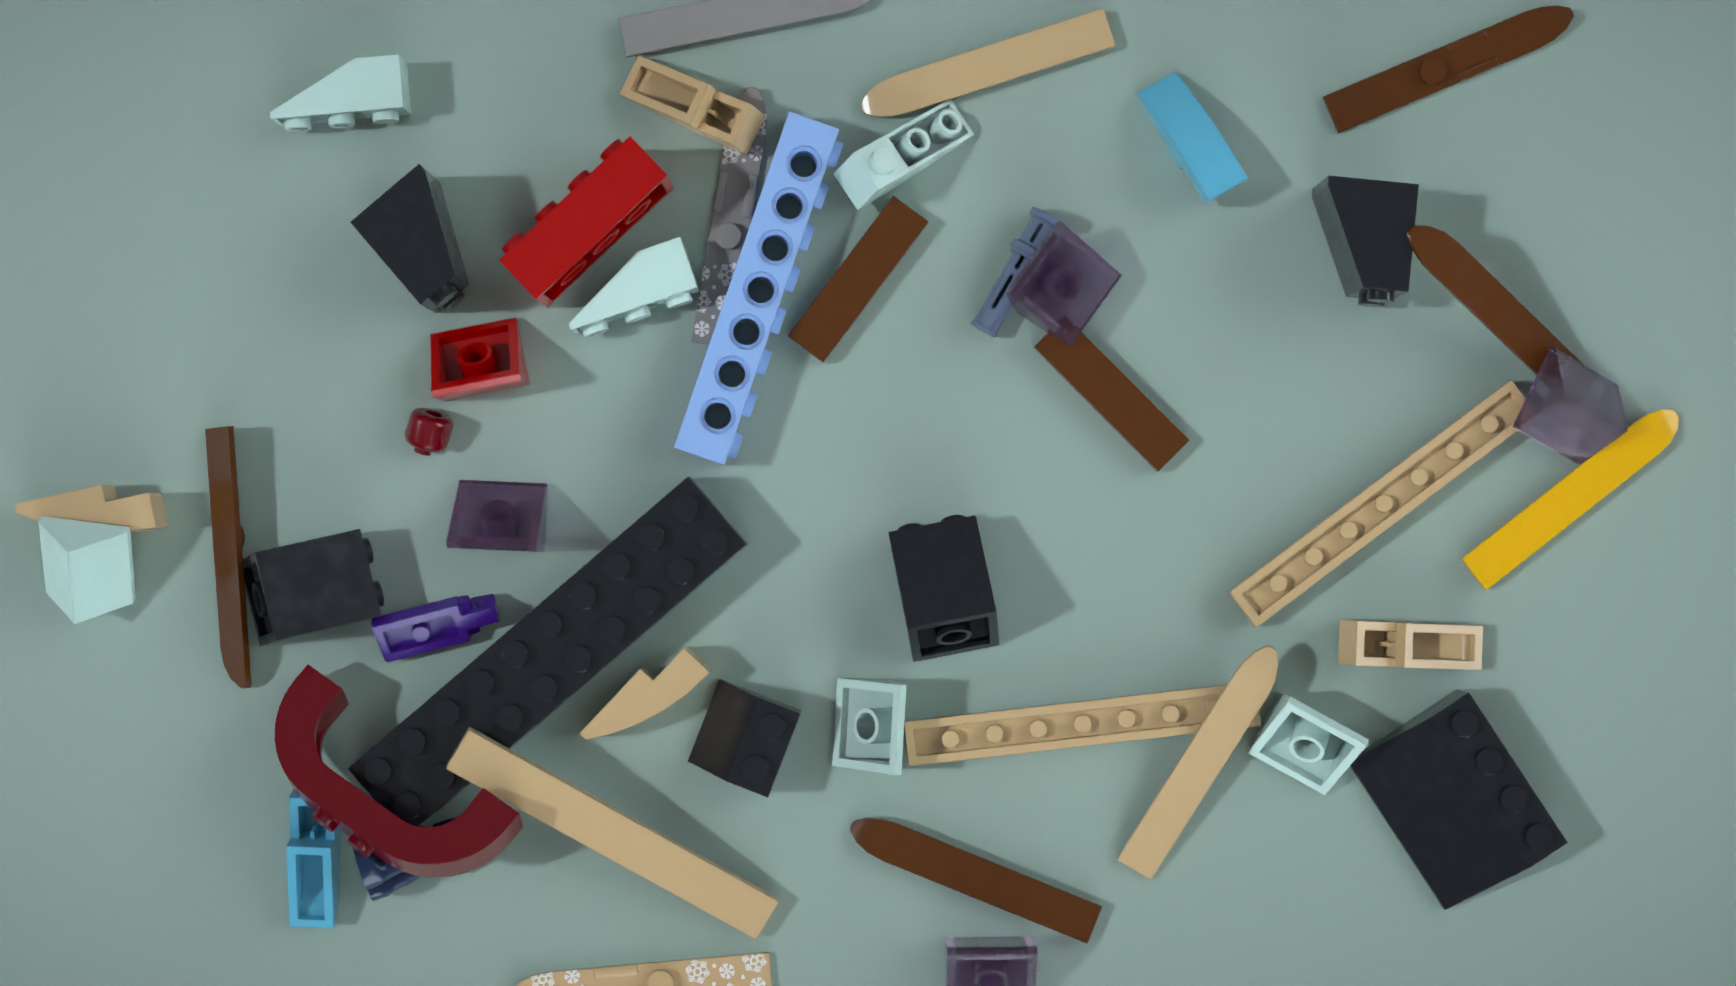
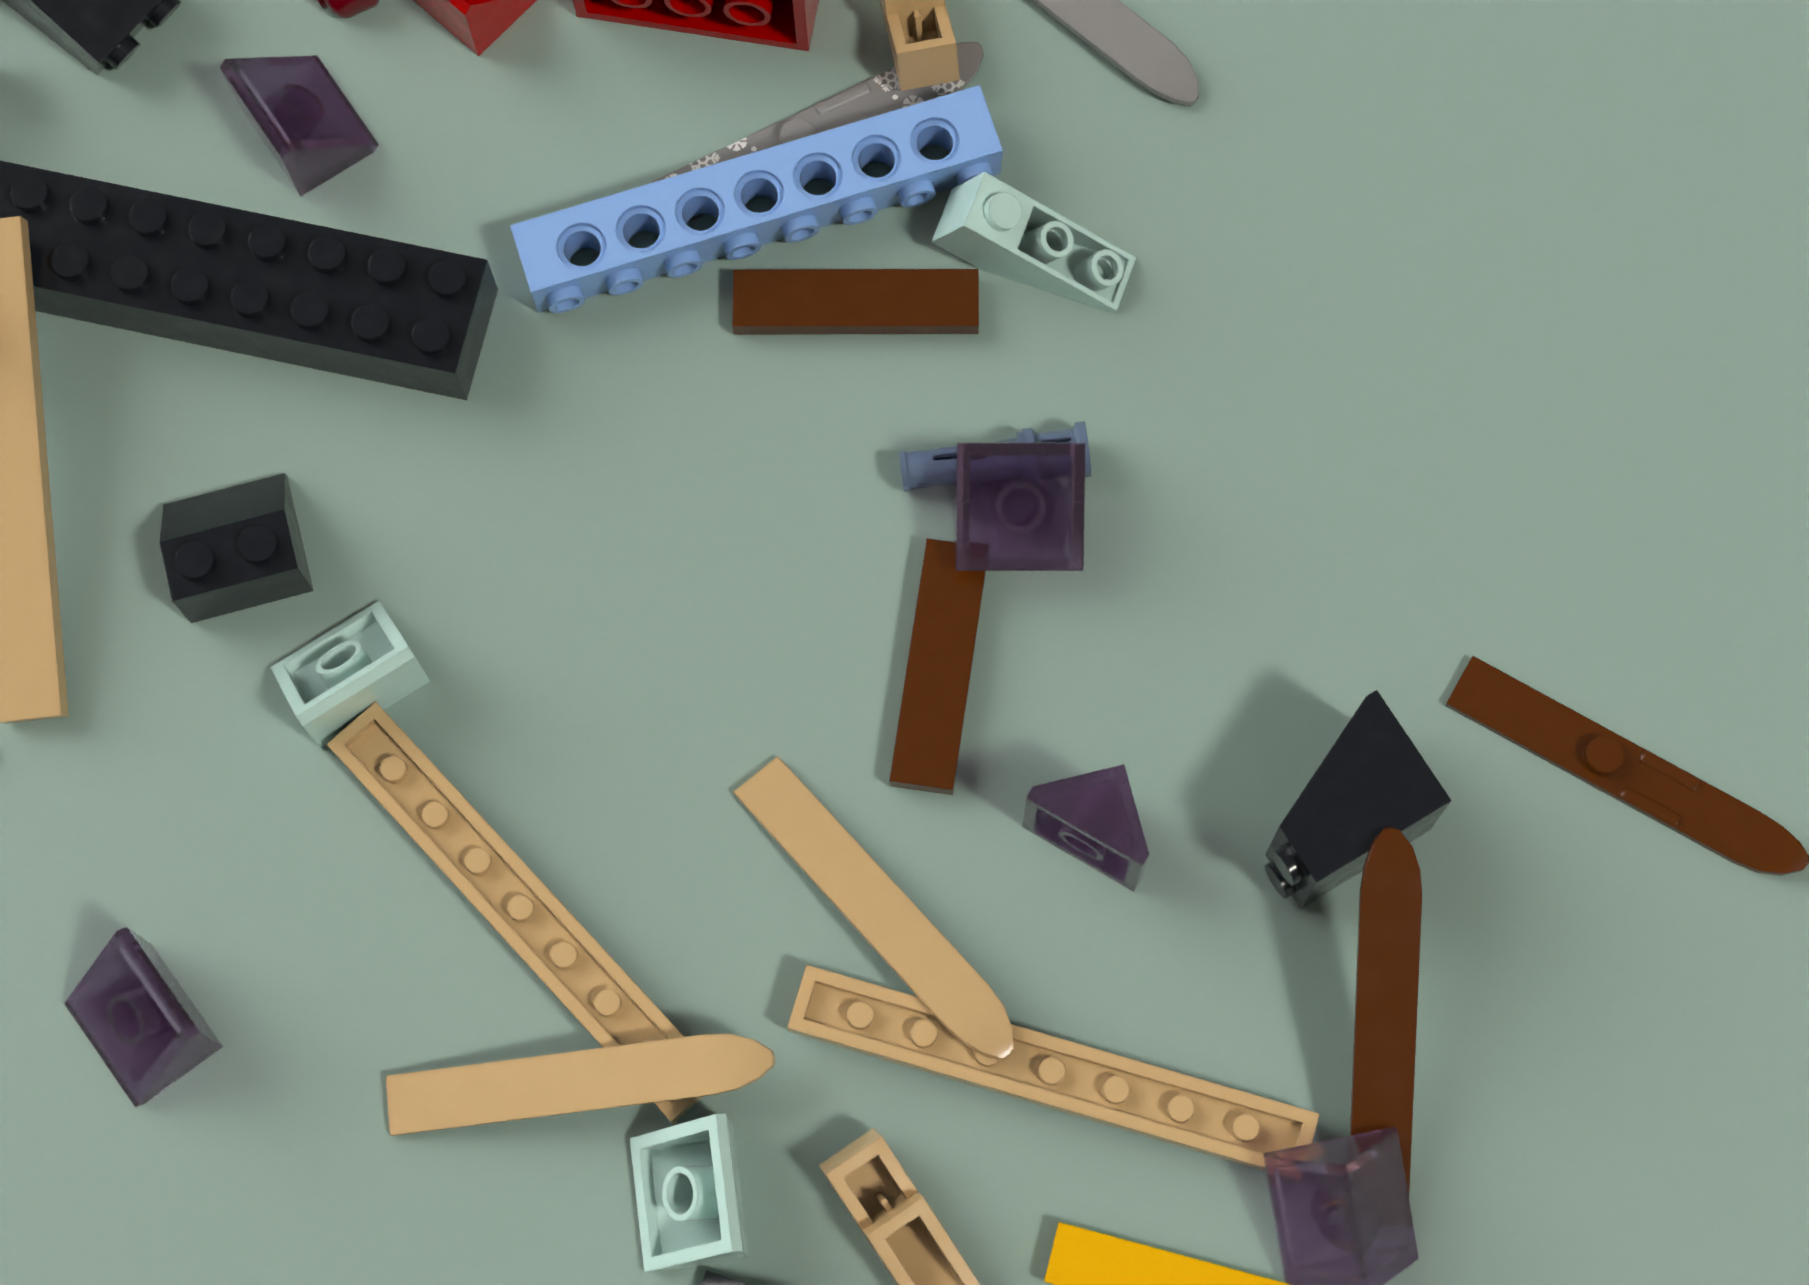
camera: 60 degrees right, 15 degrees down
dark purple hinge [371,594,499,662] -> none
light aqua slope [569,237,700,338] -> none
tan slope [579,647,712,740] -> none
reddish brown piece [850,818,1102,944] -> none
tan piece [861,8,1116,117] -> none
black slope [888,515,999,662] -> none
medium azure slope [1137,72,1248,205] -> none
none -> tan piece [734,756,1014,1061]
none -> clear purple slope [1022,764,1149,892]

